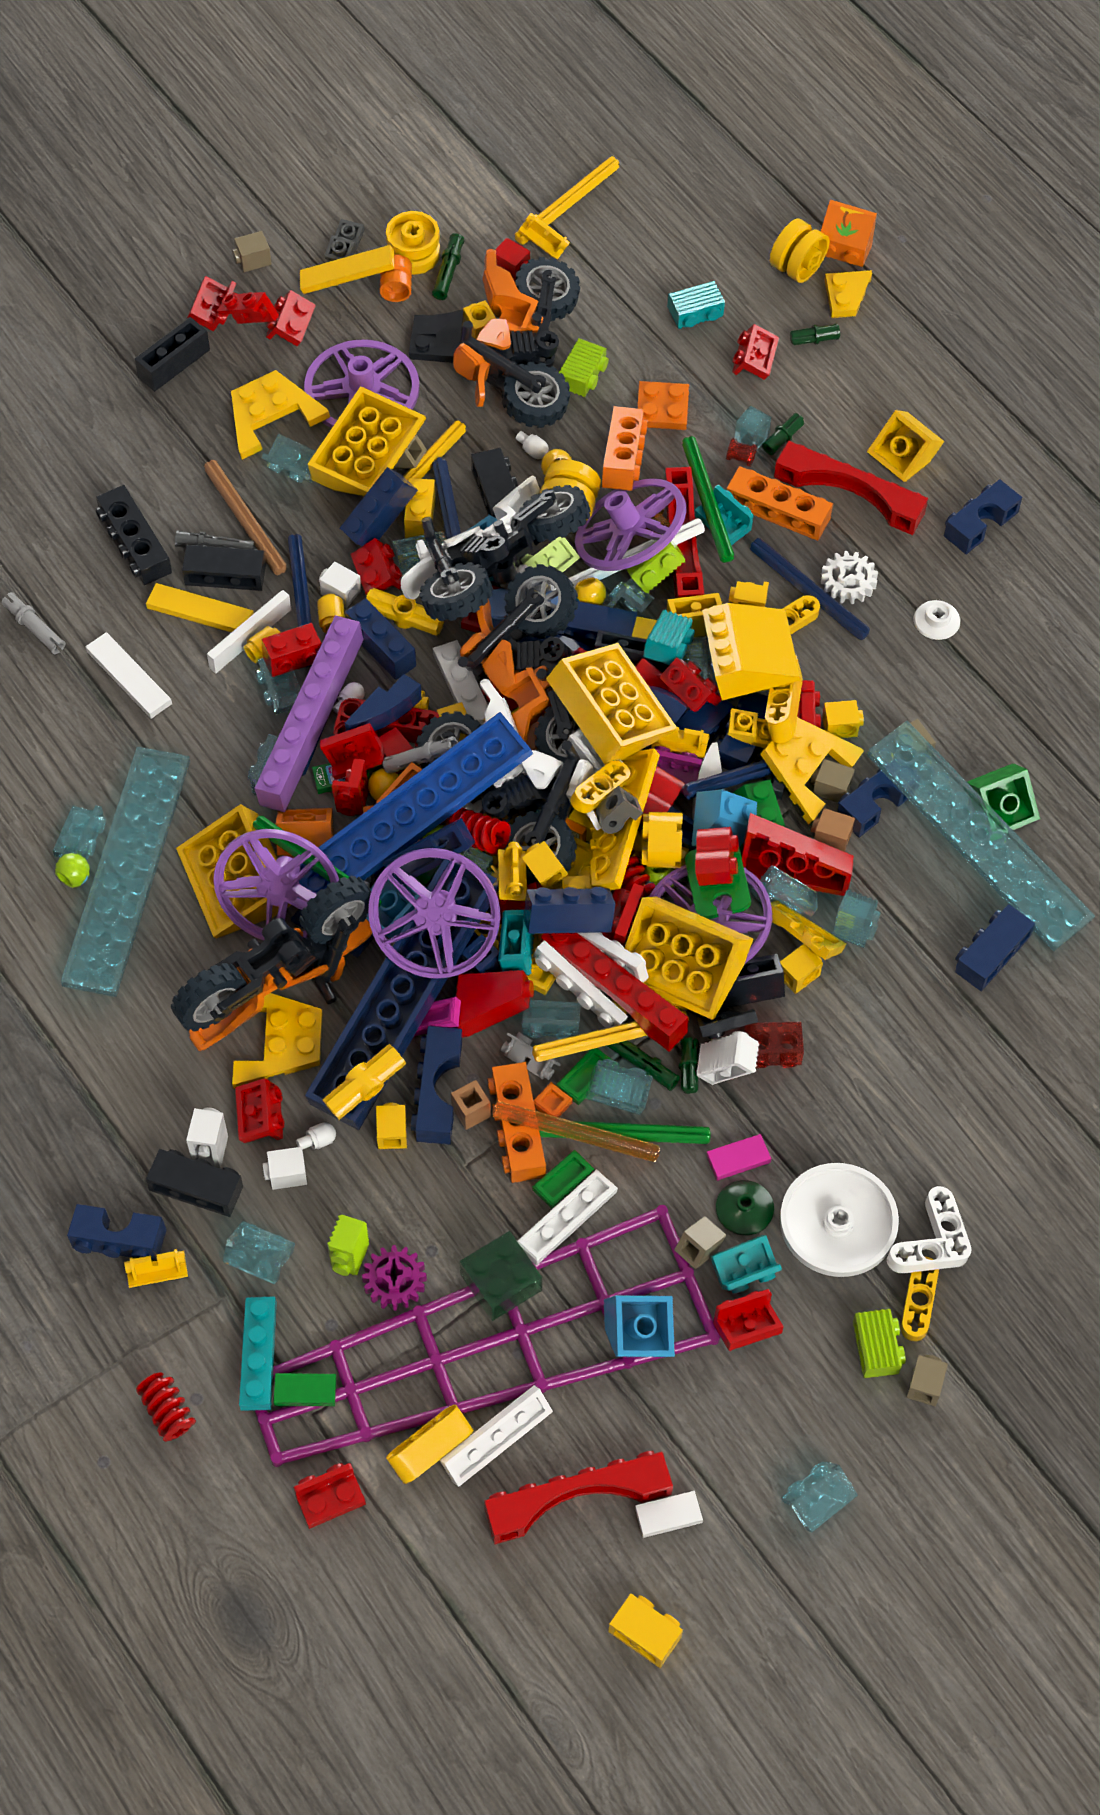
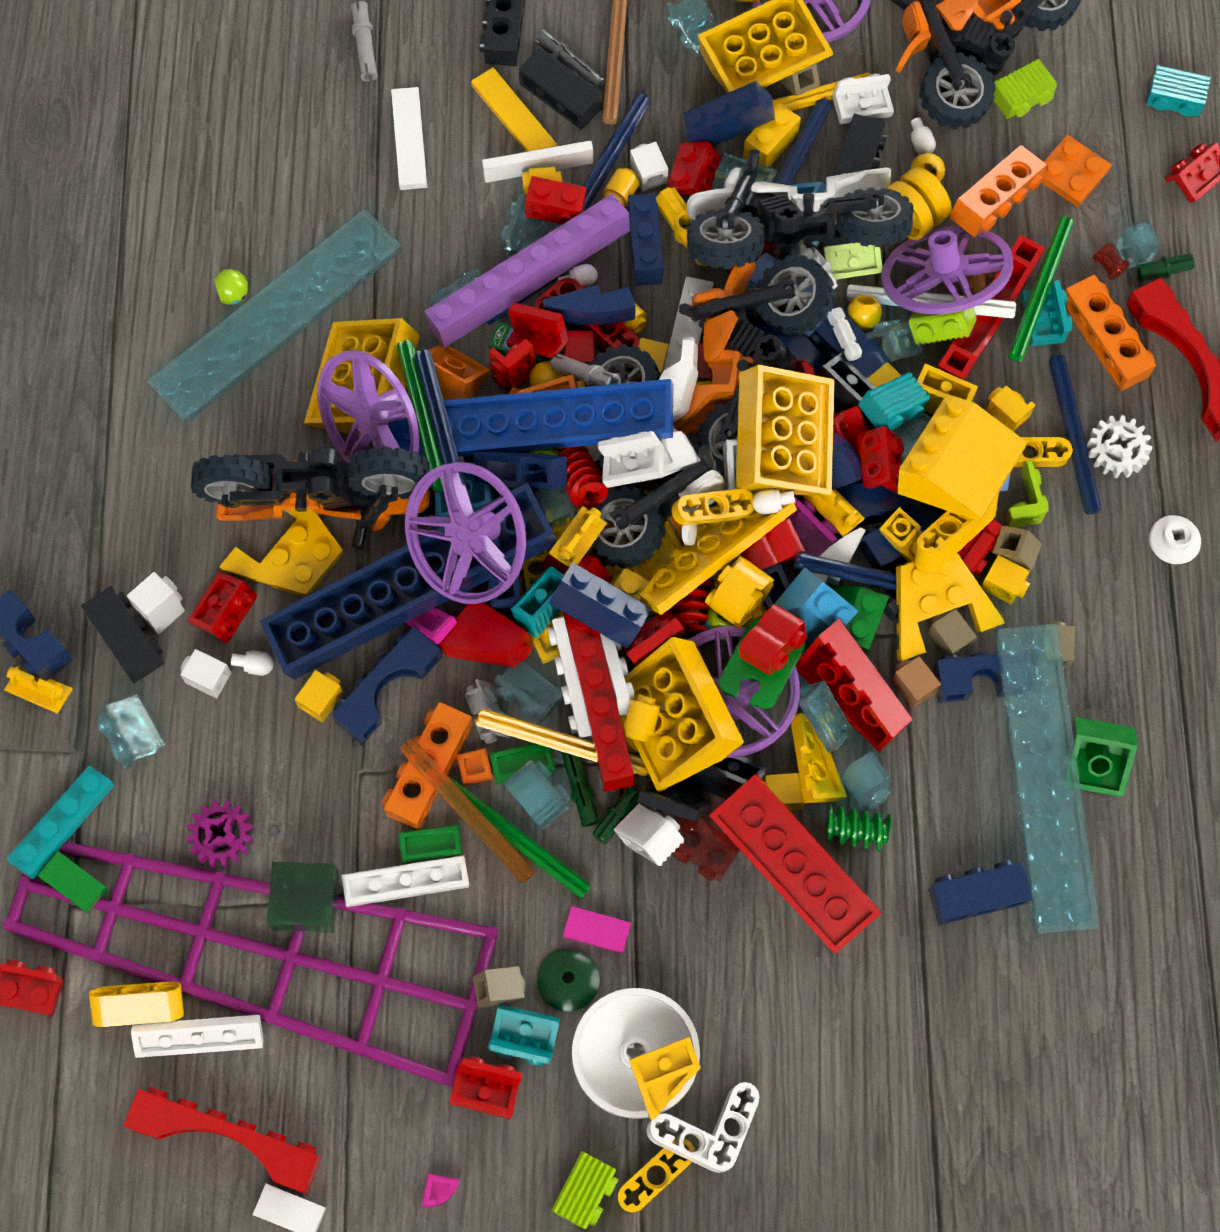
camera: 35 degrees right, 10 degrees up
clear light blue bracket [53,805,106,860] -> none
yellow piece [322,1044,406,1120] -> none
lime brick [327,1215,369,1276] -> none
medium nougat brick [451,1080,491,1130] -> none
yellow brick [522,841,568,889] -> none
dark grey leg [596,786,643,834] -> none
dark azure slope [604,1295,675,1357] -> none
none -> dark blue axle [415,349,467,490]
none -> dark pink tile [421,1174,460,1208]
none -> white bracket [598,431,664,488]
none -> yellow brick [623,694,661,742]
none -> yellow wing [628,1037,701,1120]
none -> red plate [709,773,882,954]
none -> white cylinder [752,488,795,514]
none -> green piece [825,804,891,852]
none -> white axle [827,307,862,361]
none -> white bracket [832,74,894,124]
none -> dark tan brick [993,525,1042,571]
none -> lime bracket [1004,460,1048,528]

